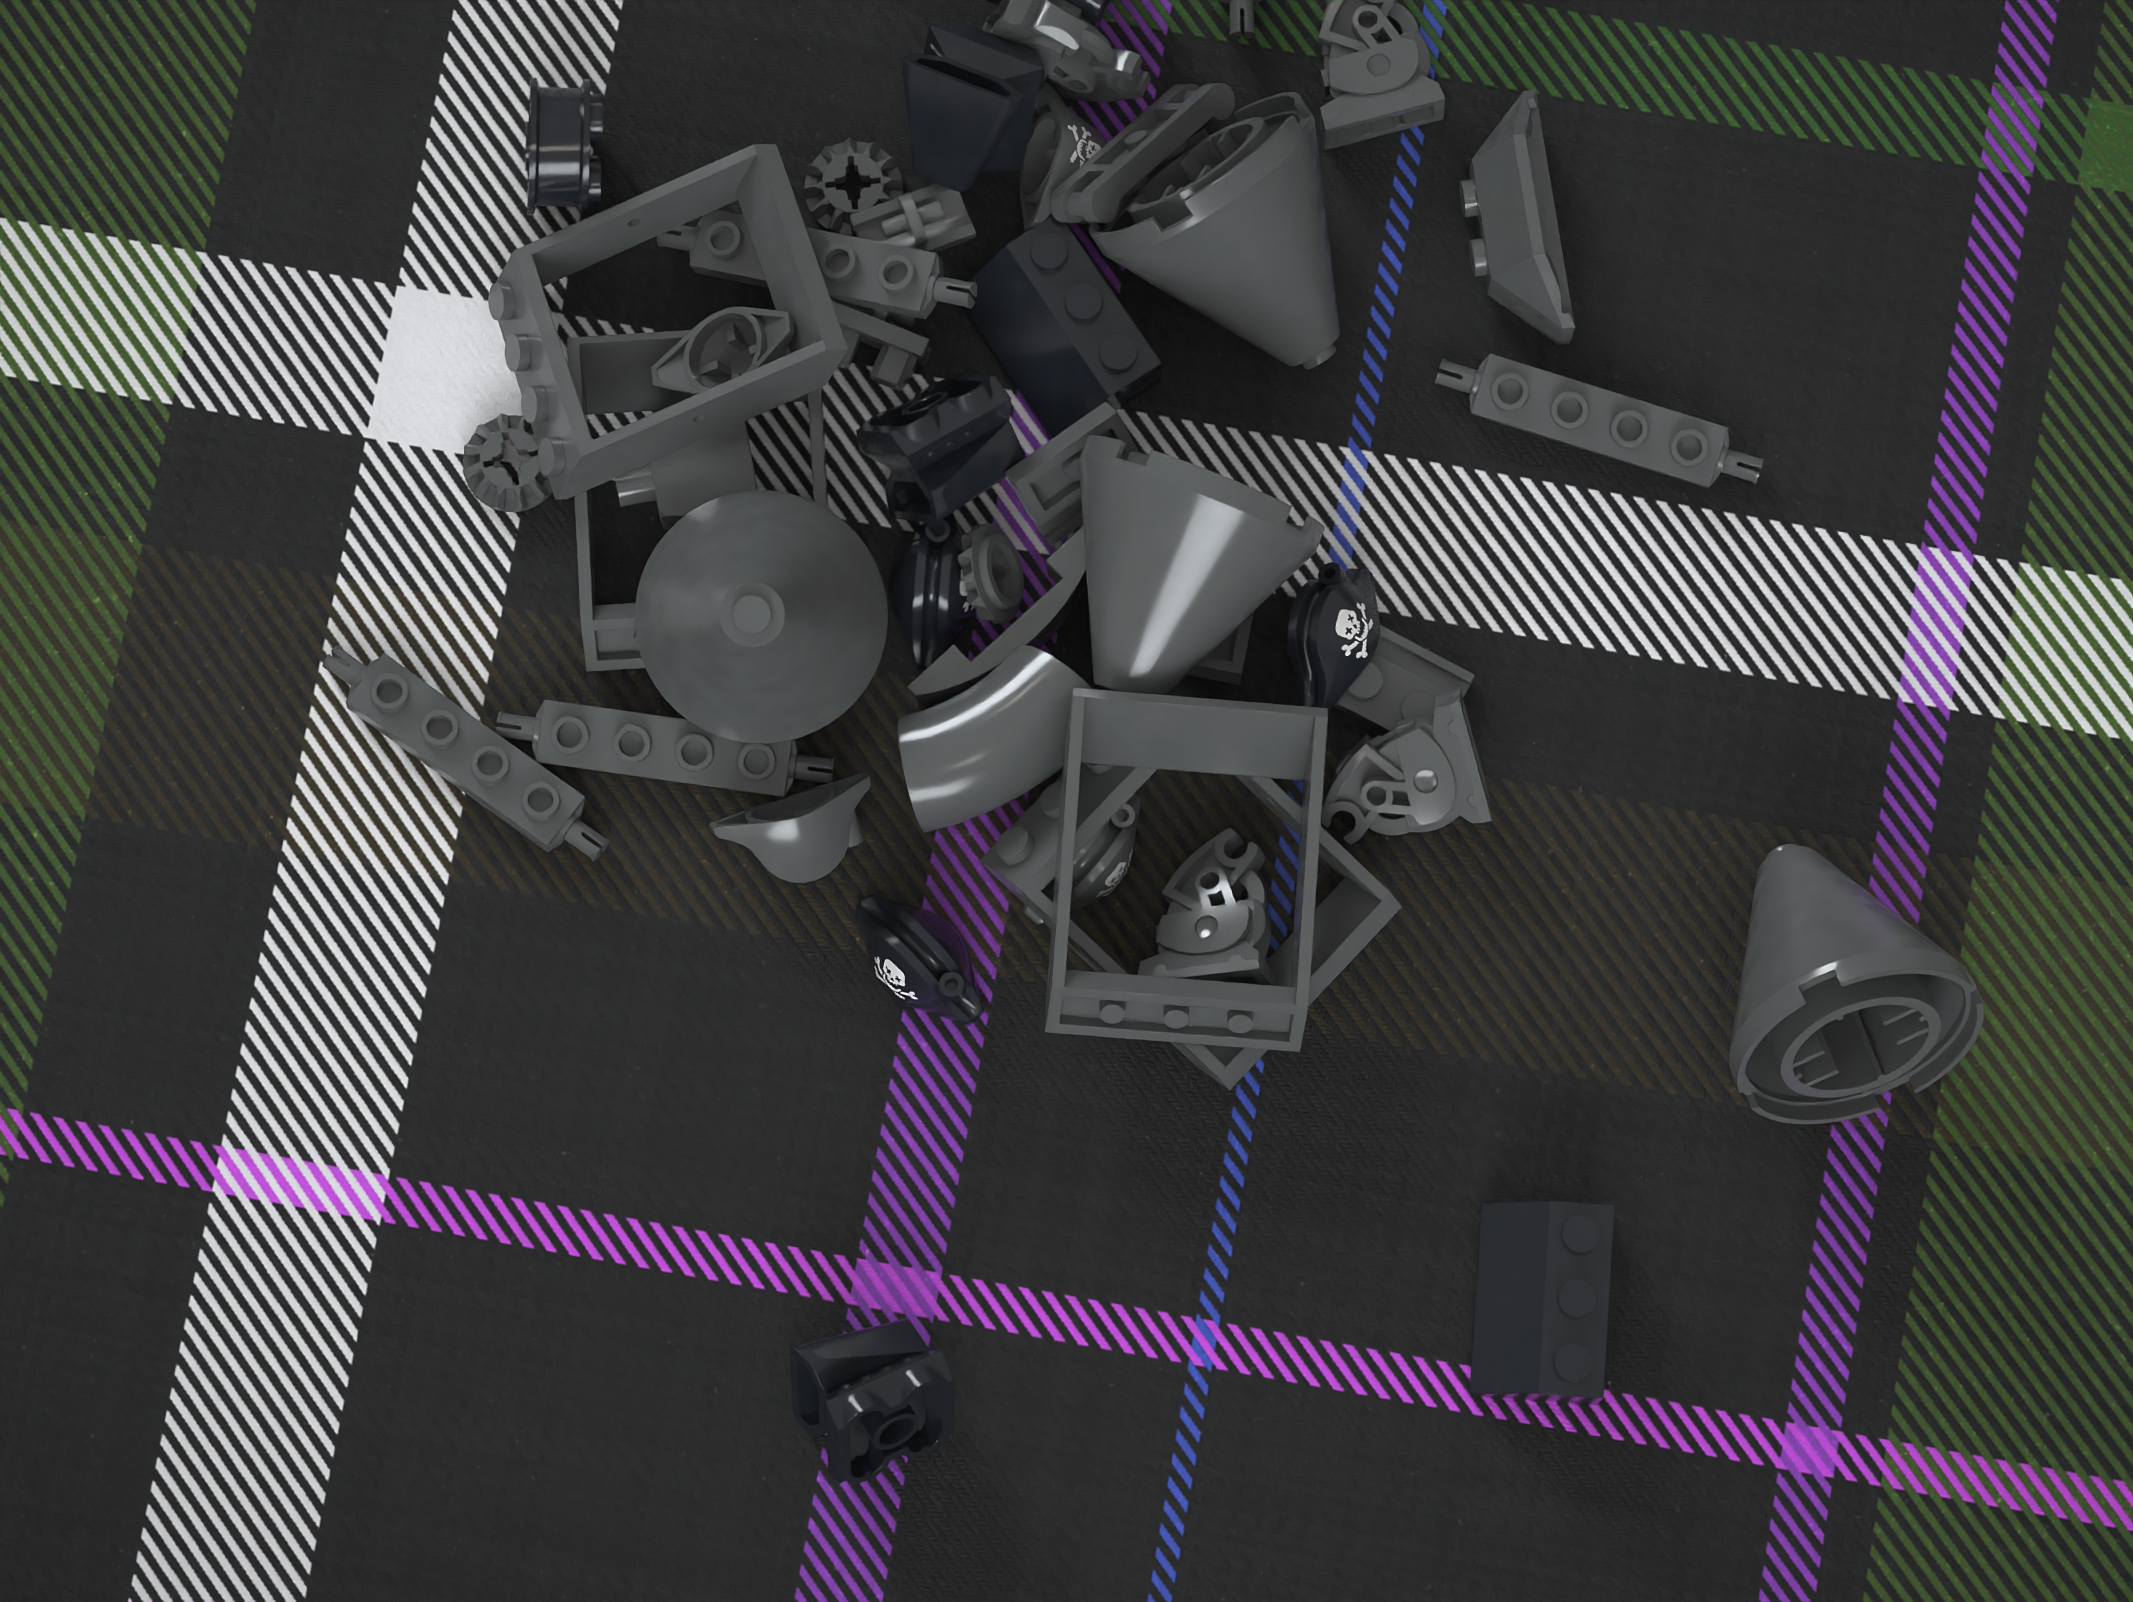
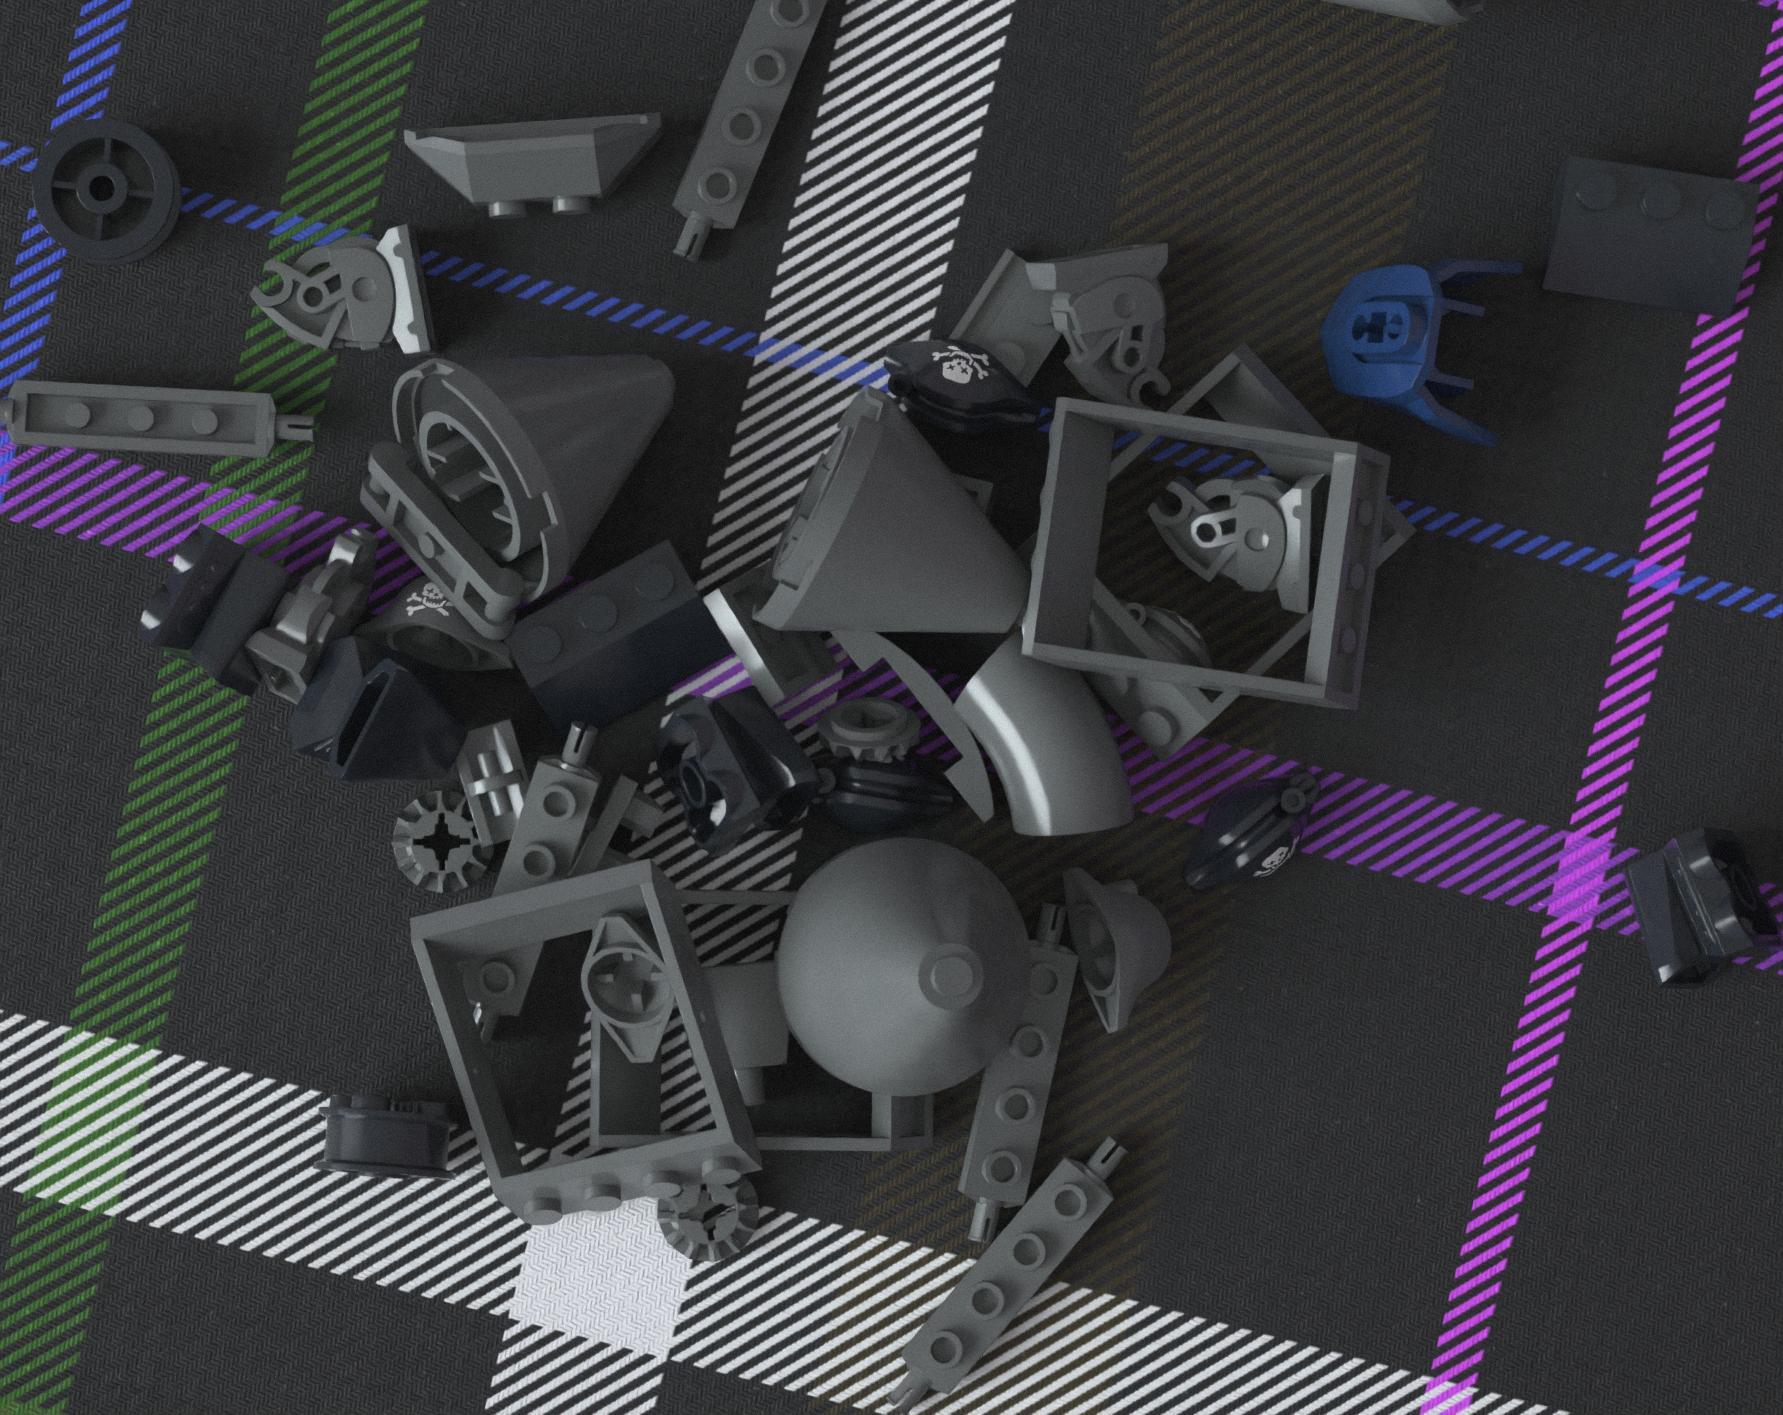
camera: 85 degrees left, 10 degrees up
none -> dark blue piece [1319,257,1524,447]

